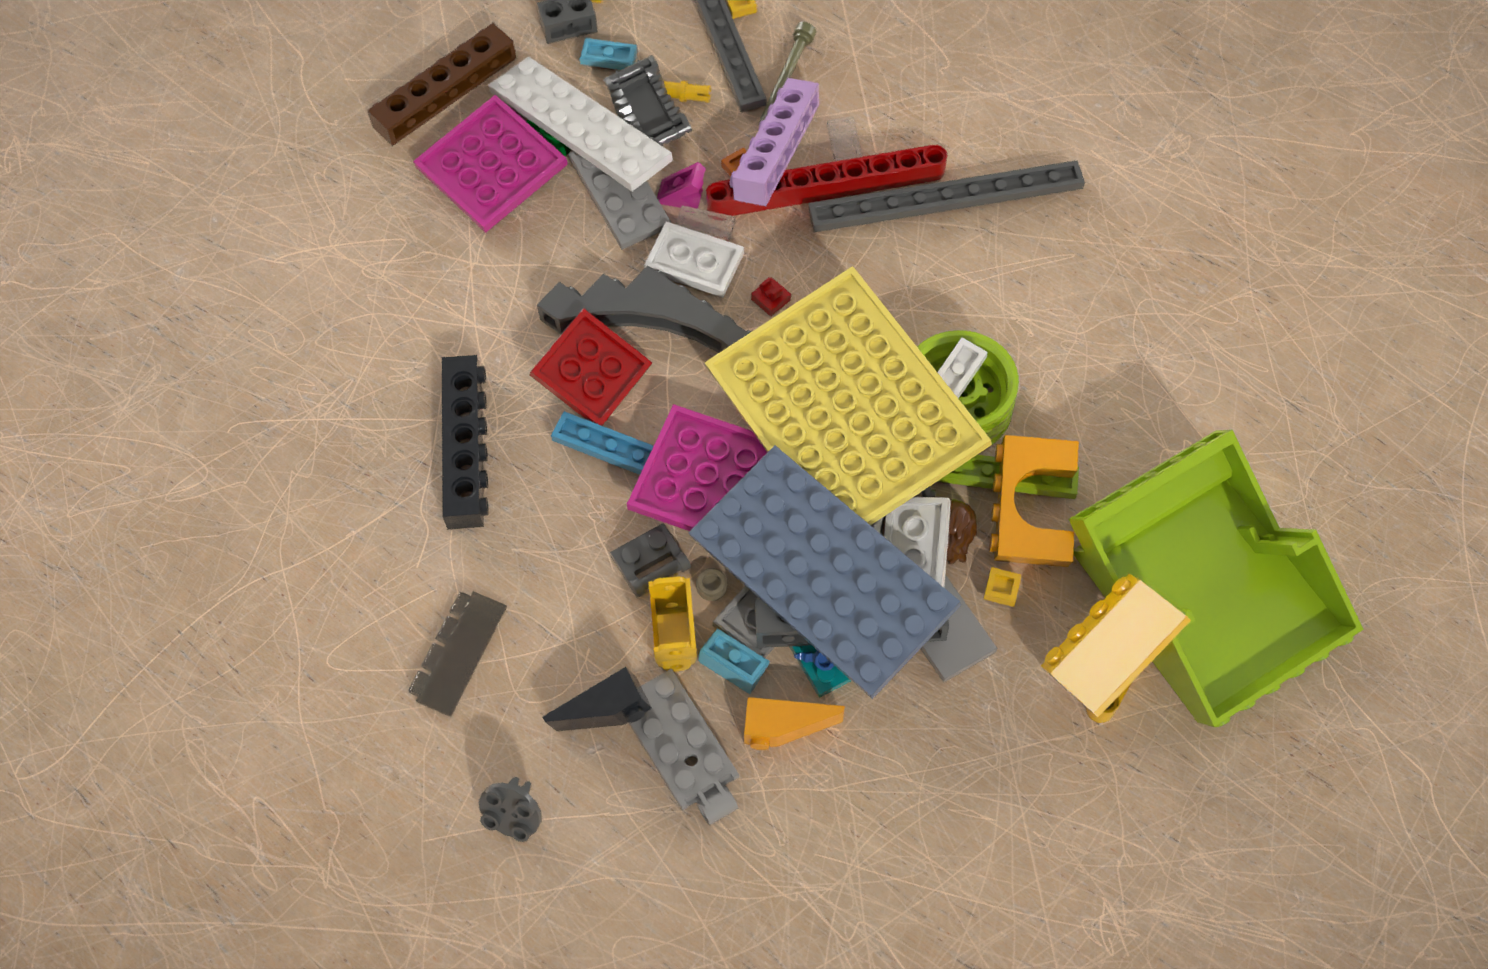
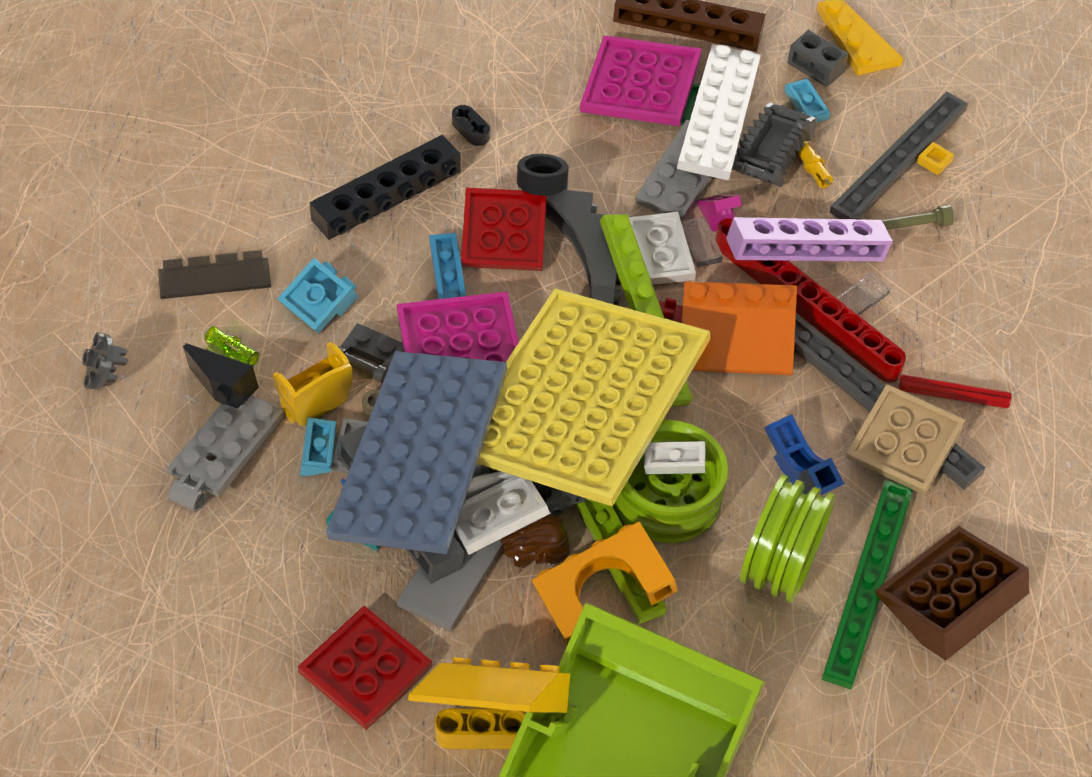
camera: 55 degrees right, 10 degrees down
light orange slope [744,697,845,750] -> none
yellow plate [983,567,1022,607] -> none
none -> clear neon green pin [205,326,259,366]
none -> medium azure plate [277,258,359,334]
none -> red plate [298,605,432,730]
none -> black beam [452,105,490,146]
none -> black tyre [517,153,569,196]
none -> lime plate [600,214,693,406]
none -> orange slope [682,281,797,375]
none -> lime wheel [740,474,836,603]
none -> blue arch [764,414,845,495]
none -> green tile [821,480,913,690]
none -> tan plate [846,384,966,496]
none -> reddish brown slope [875,526,1029,661]
none -> red axle [898,374,1012,408]

